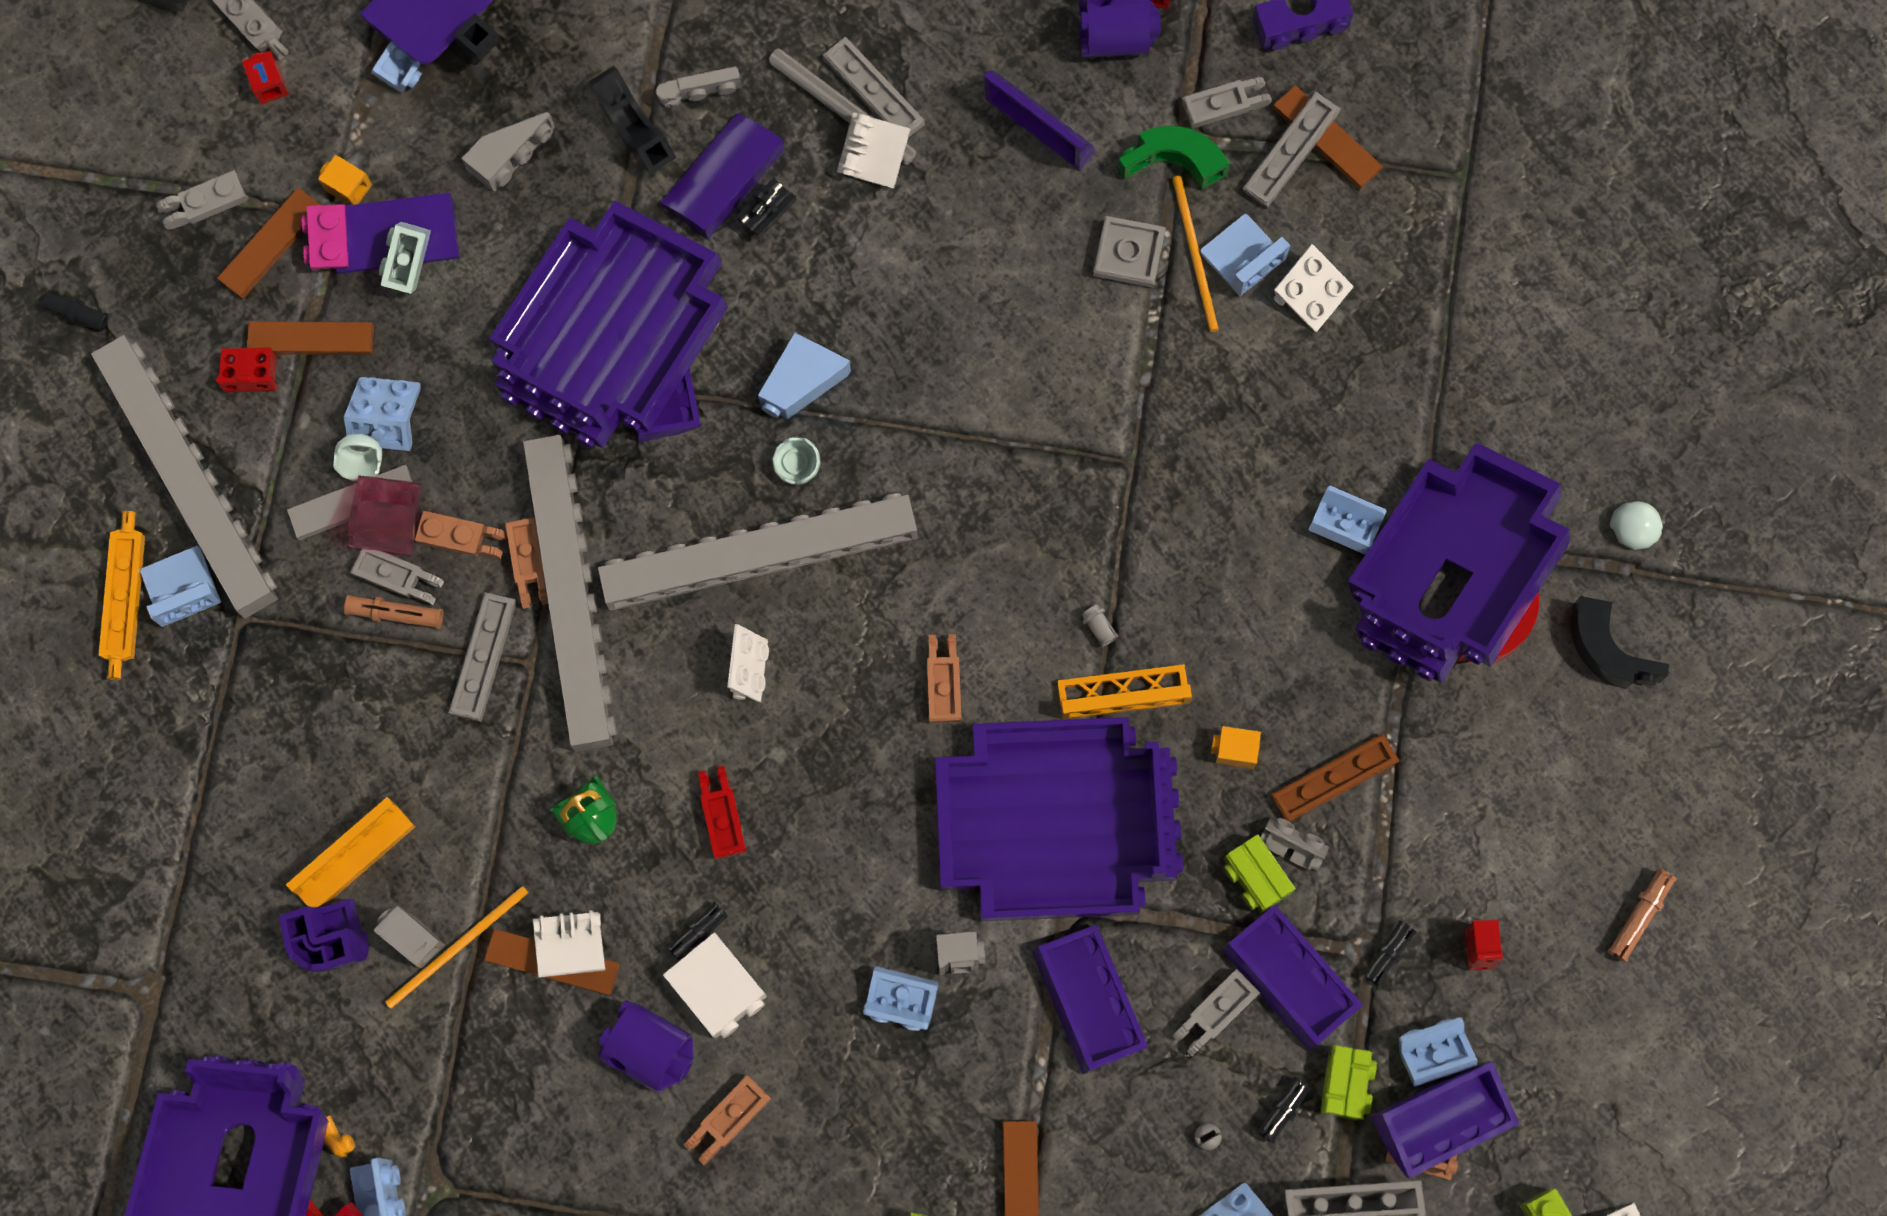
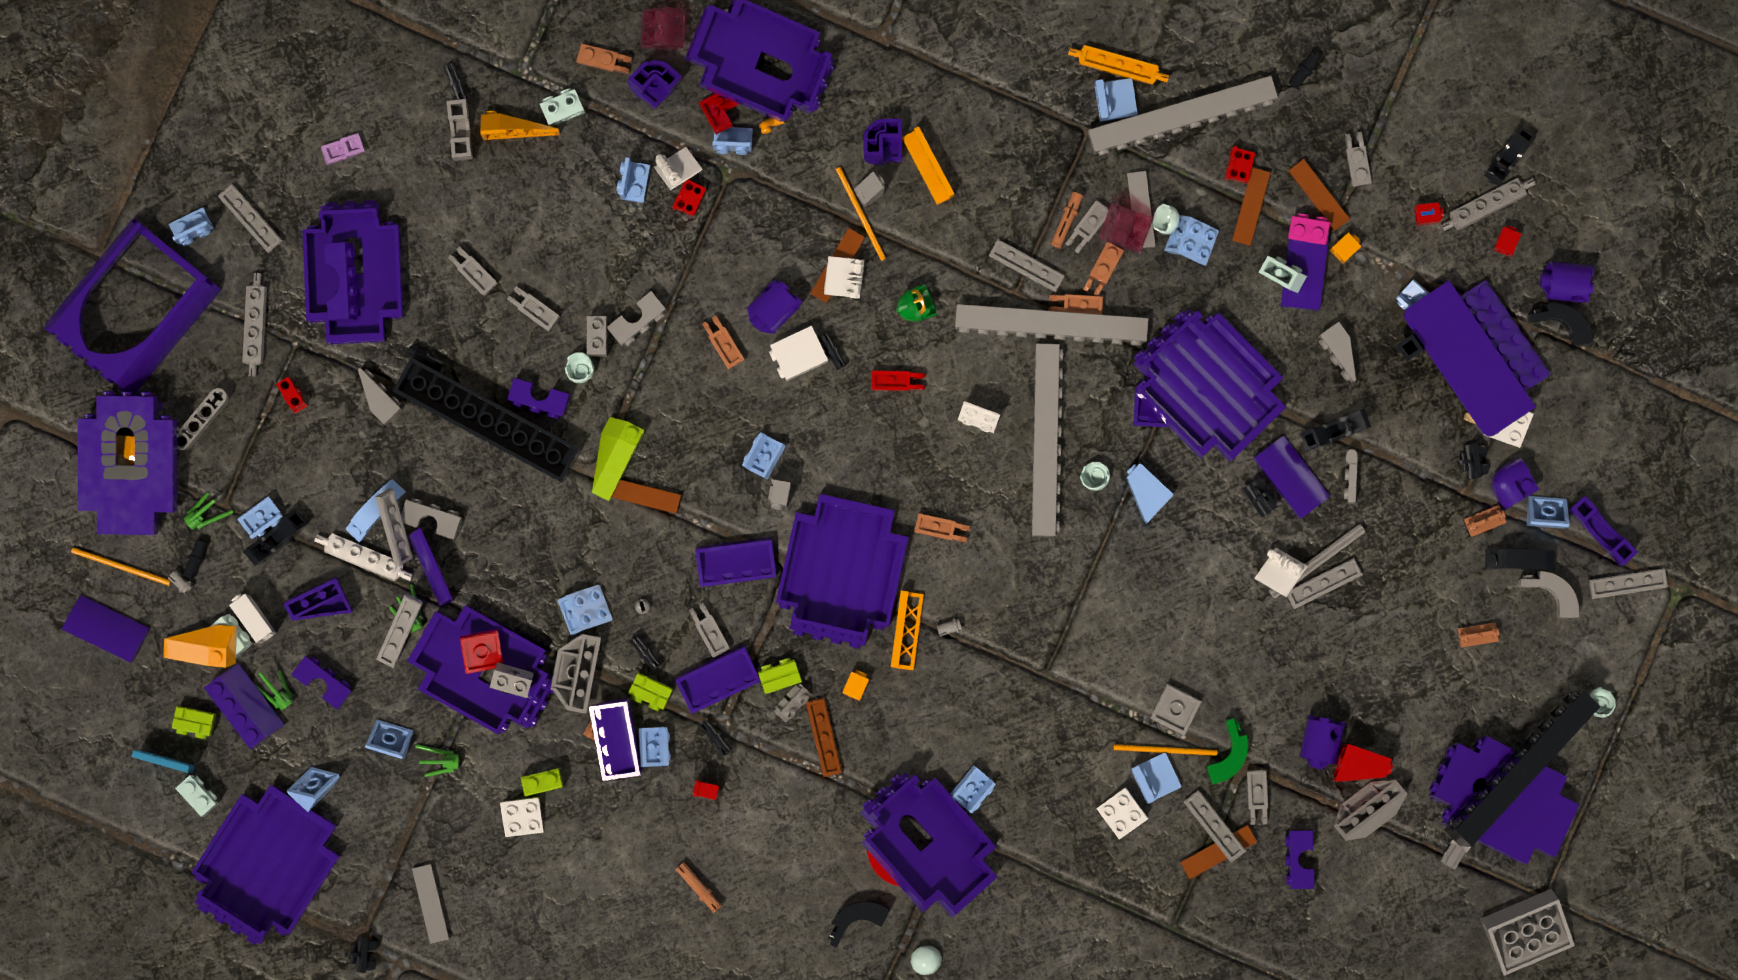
camera: 100 degrees right, 10 degrees up
dark purple slope [984,71,1095,171] -> none

